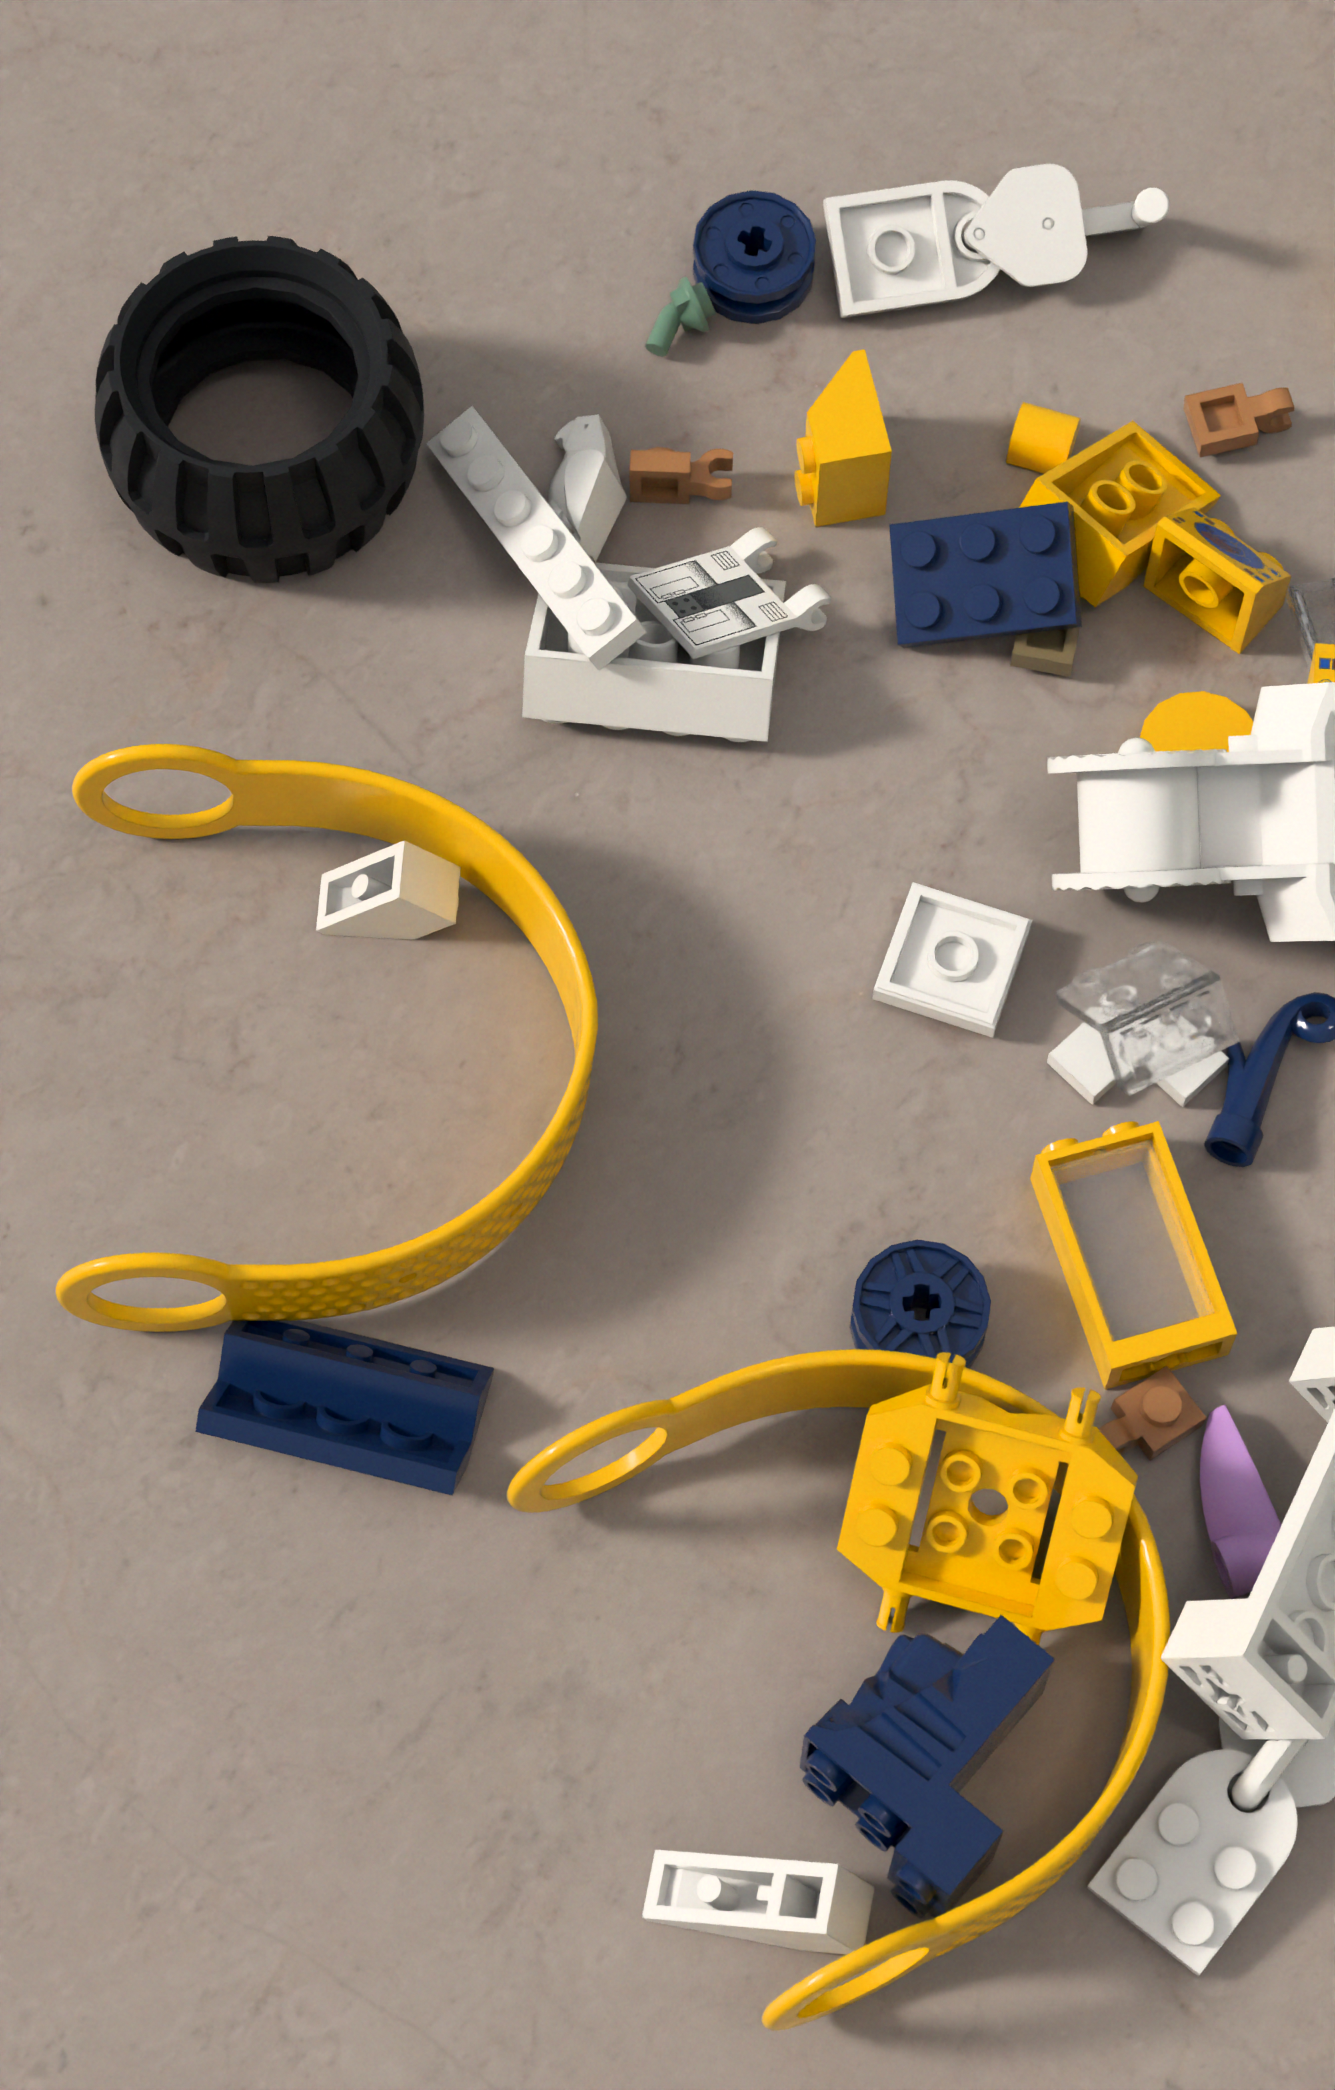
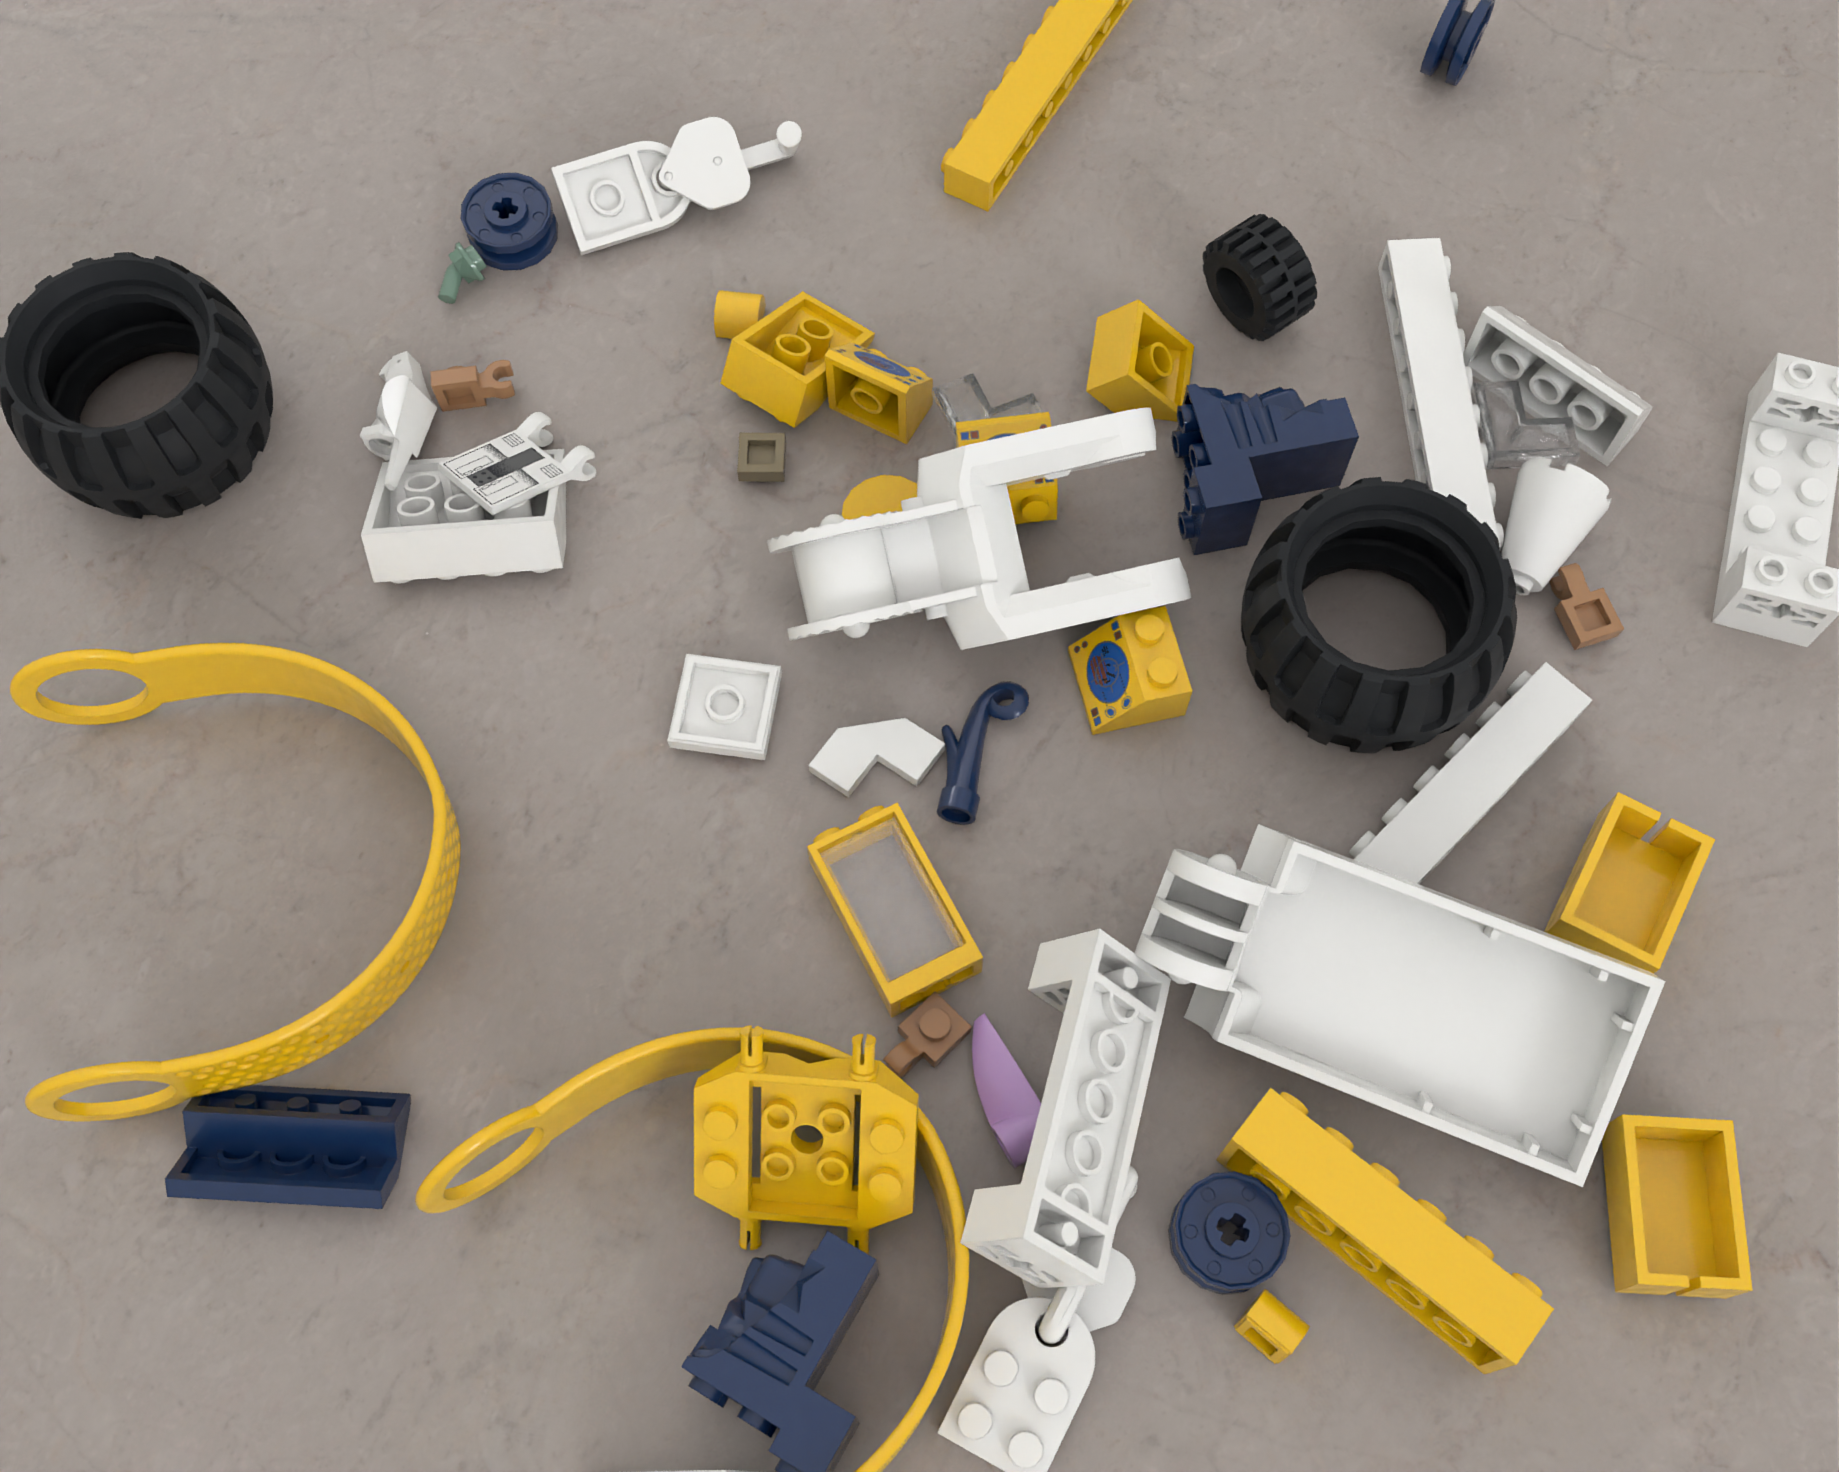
camera: 10 degrees left, 0 degrees up
white slope [316,840,461,940] -> none
white plate [426,406,647,671] -> none
yellow slope [794,349,892,527] -> none
dark blue wheel [850,1239,991,1369] -> none
dark blue plate [889,502,1082,648] -> none
clear bracket [1055,941,1240,1096] -> none
medium nougat plate [1184,382,1295,458] -> none

